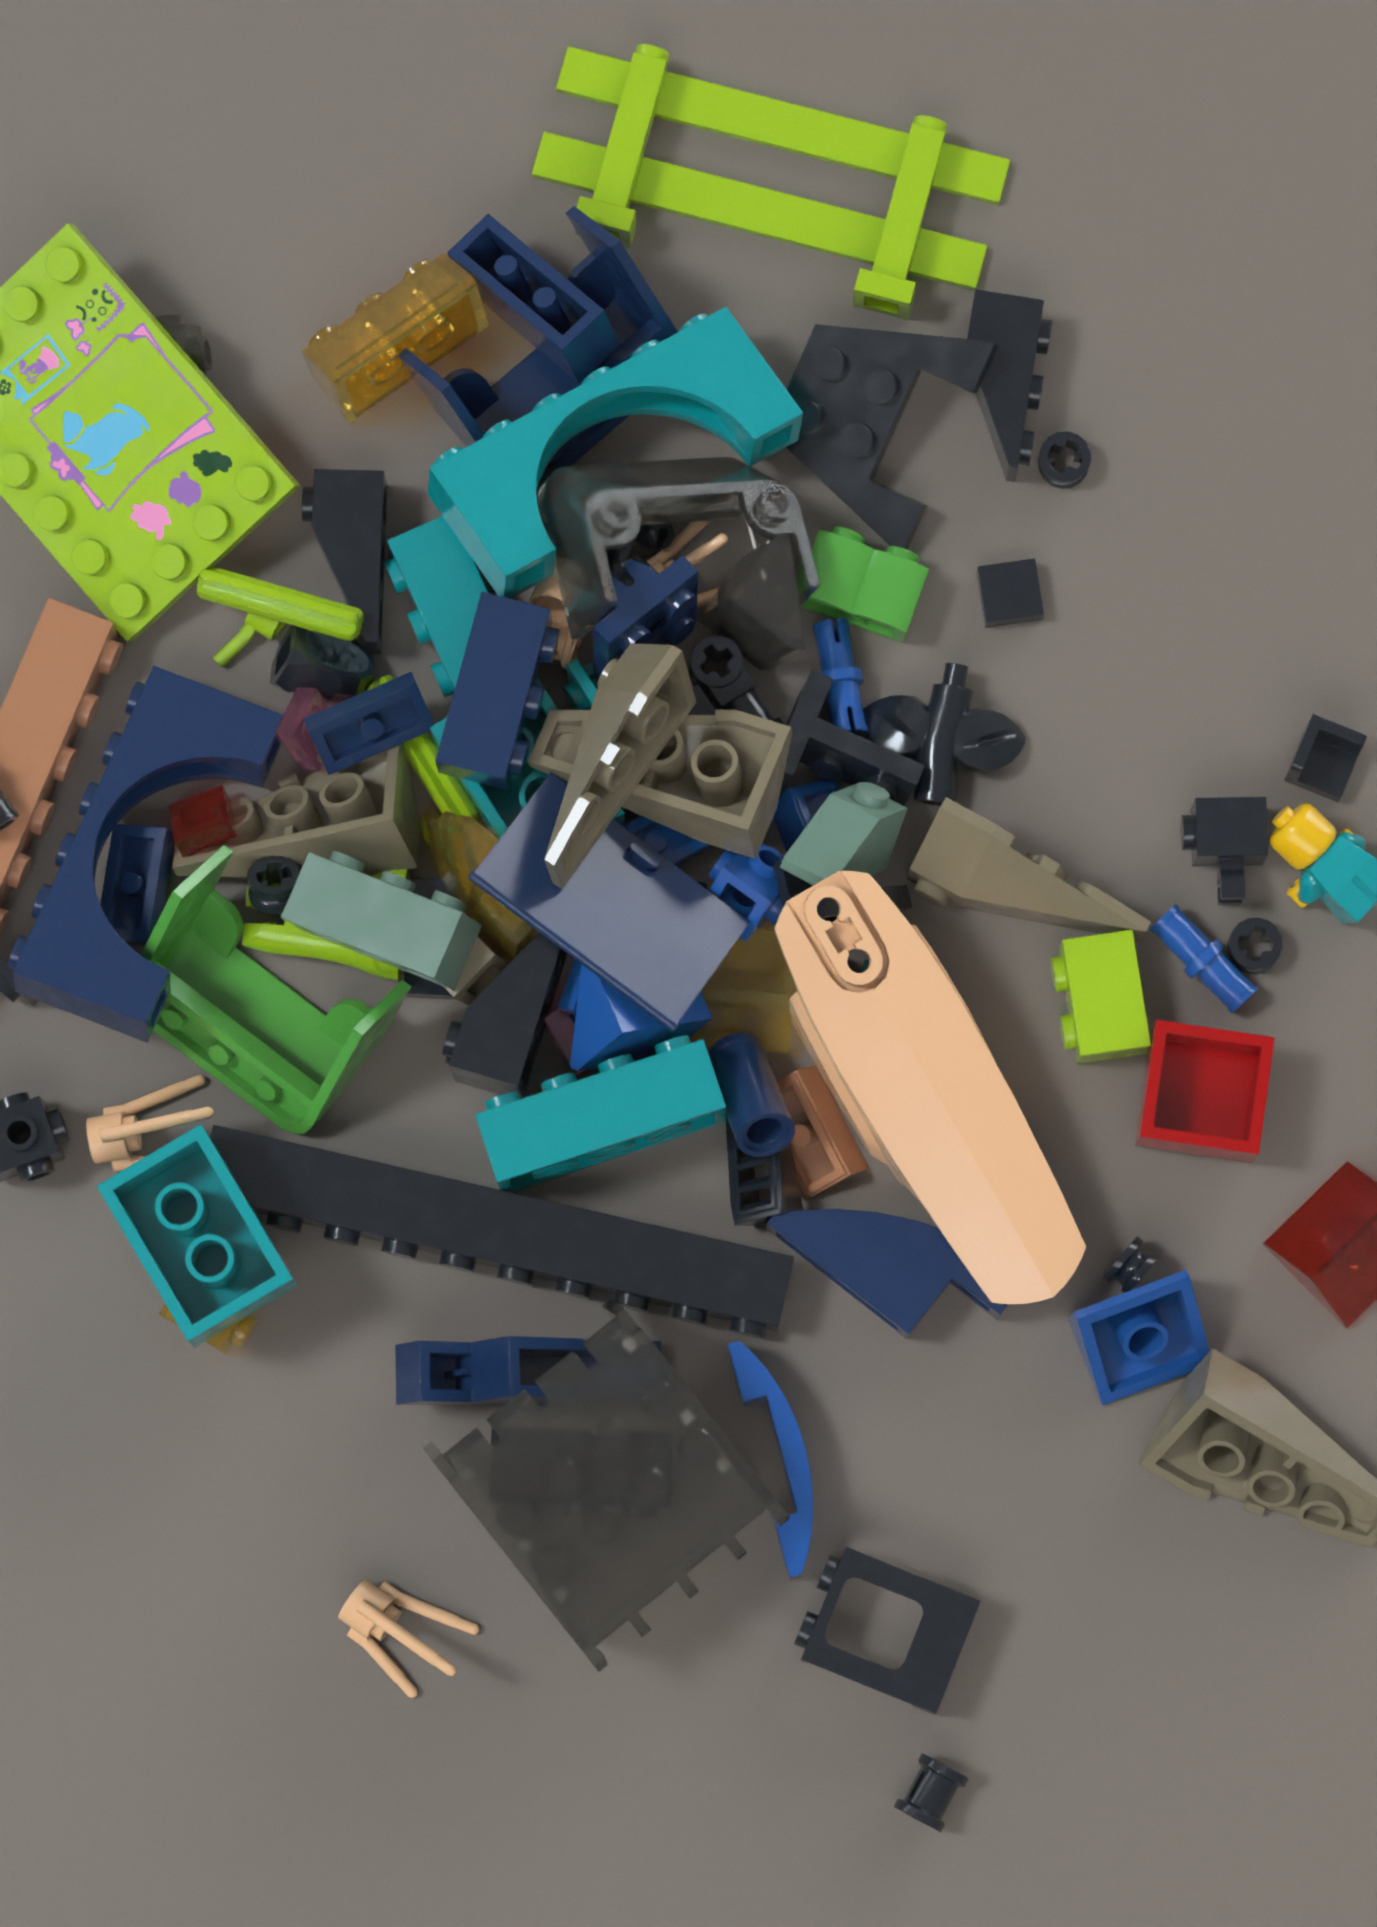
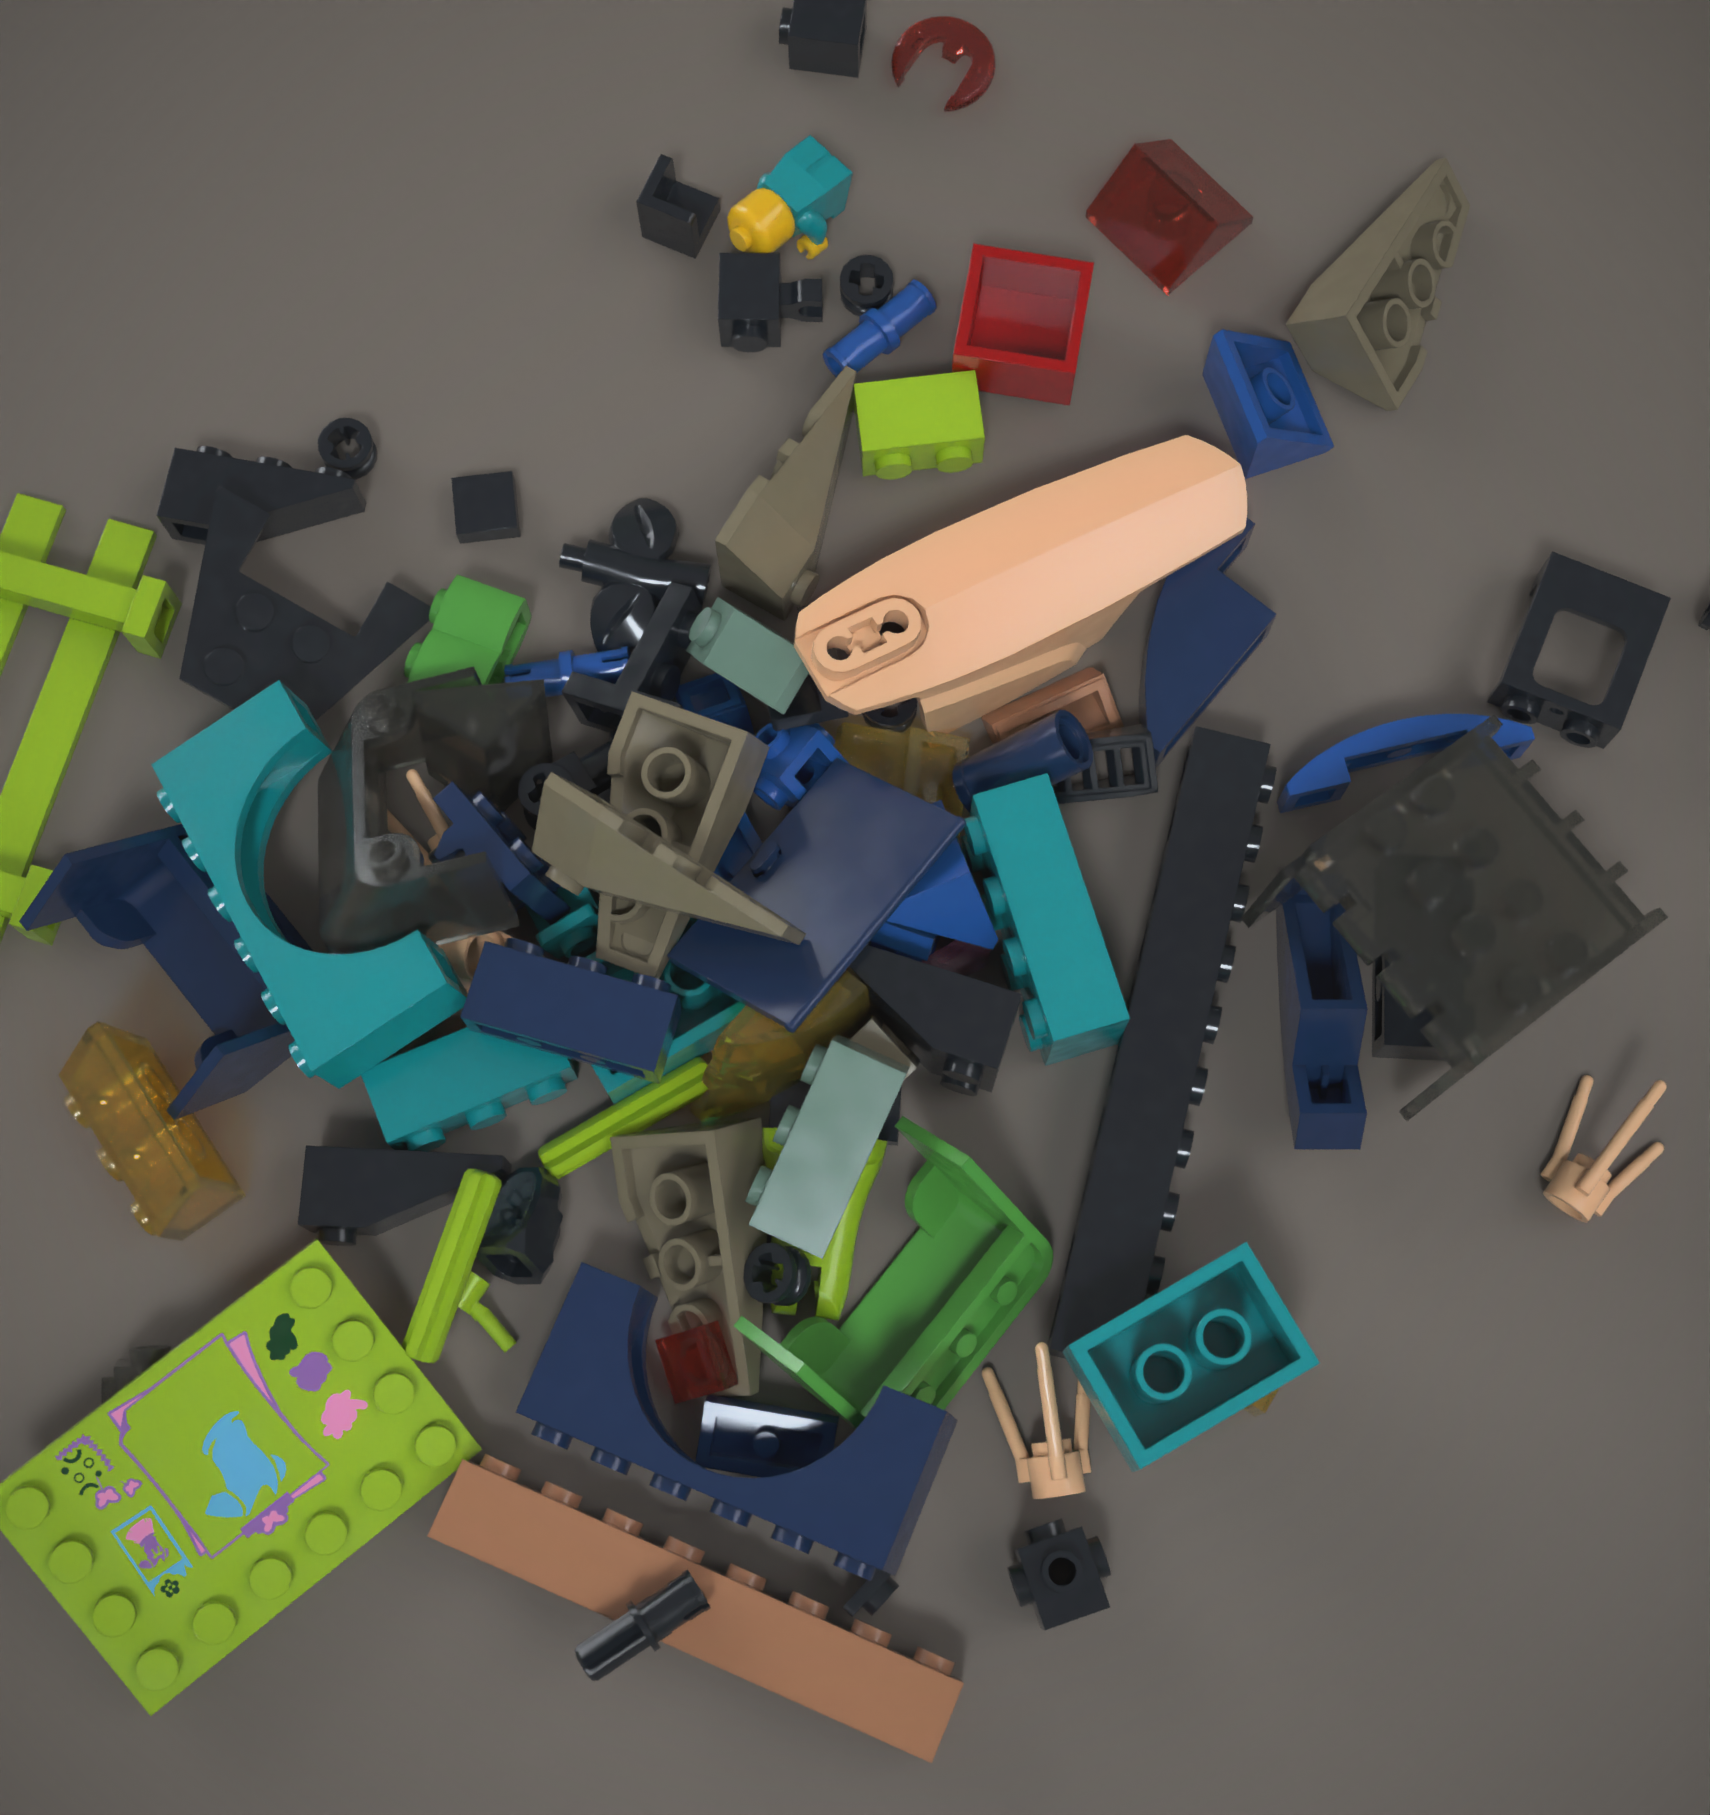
camera: 90 degrees left, 5 degrees down
clear pink tile [275,687,329,770] -> none
dark blue plate [303,672,435,775] -> none
dark blue brick [447,214,620,384] -> none
black bush [1103,1236,1160,1293] -> none

